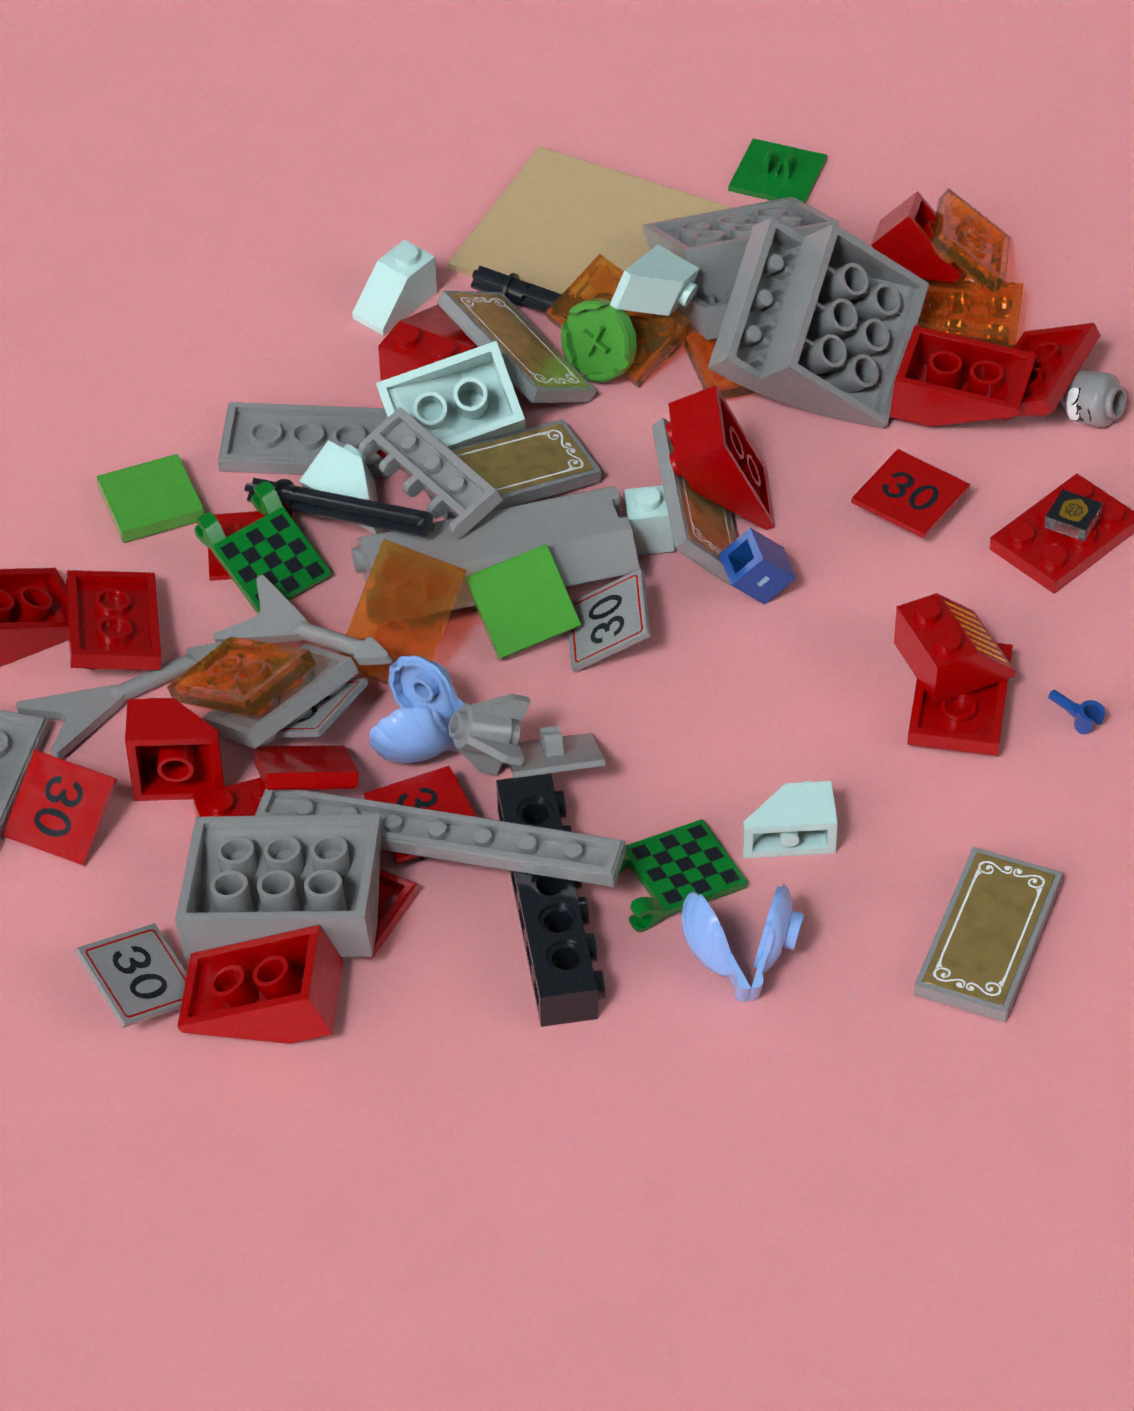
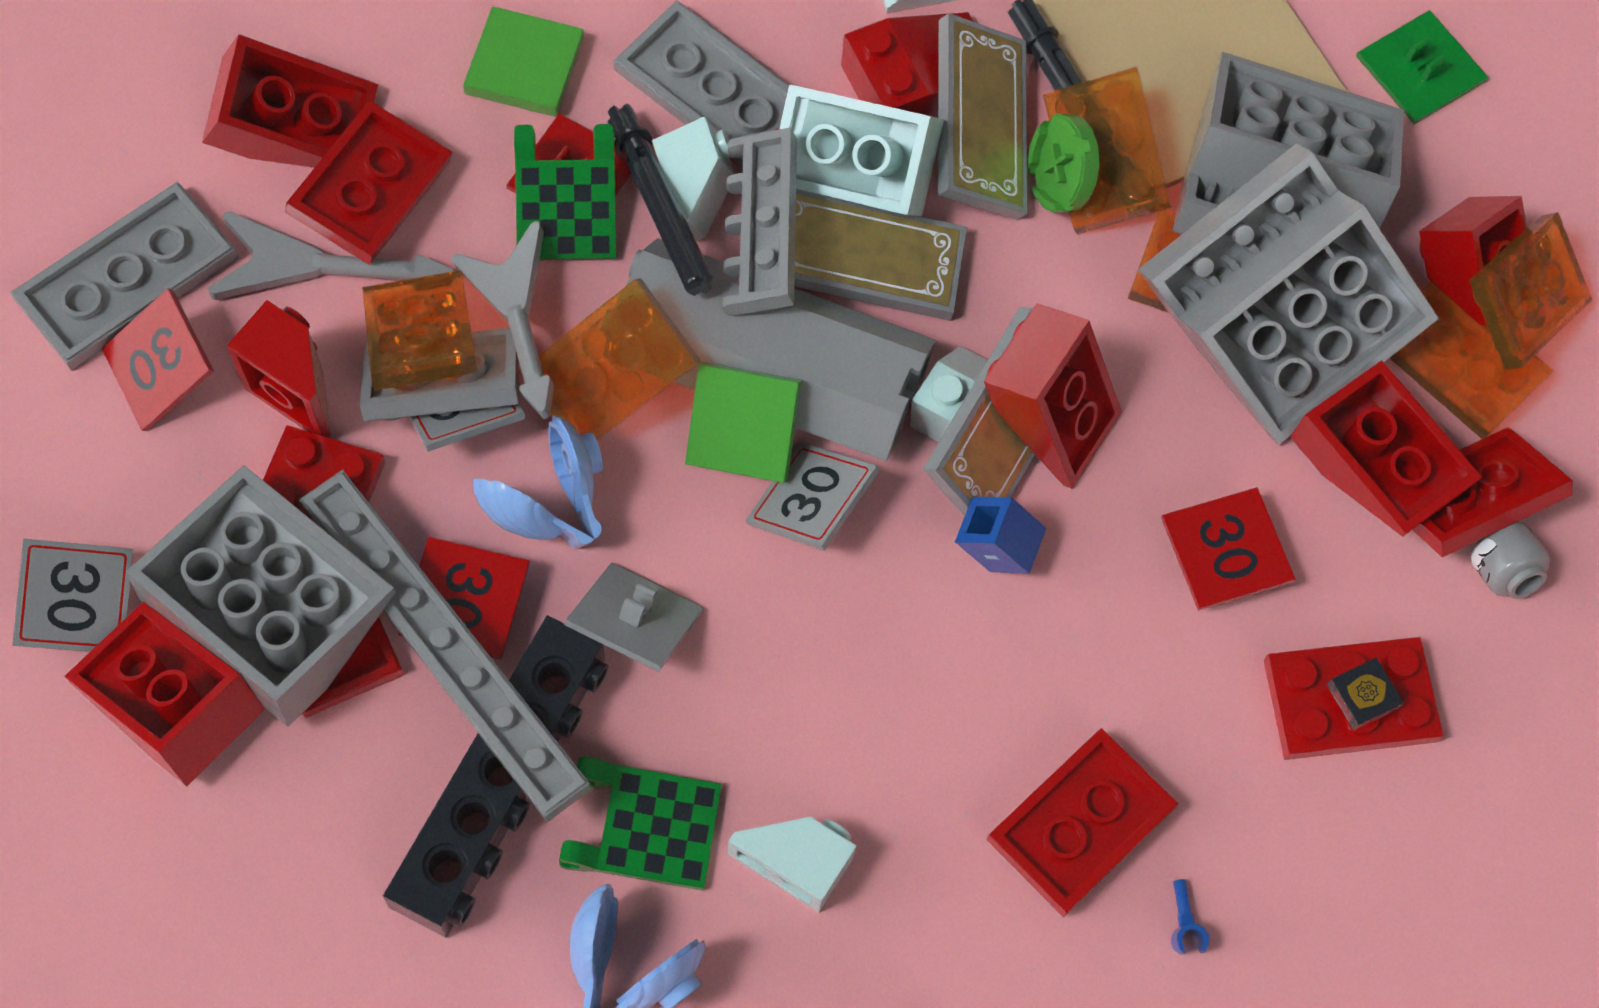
camera: 30 degrees right, 20 degrees up
red tile [254,745,359,790] -> none
light grey brick [449,694,531,776] -> none
light aqua slope [610,244,700,316] -> none
red slope [894,593,1015,704] -> none

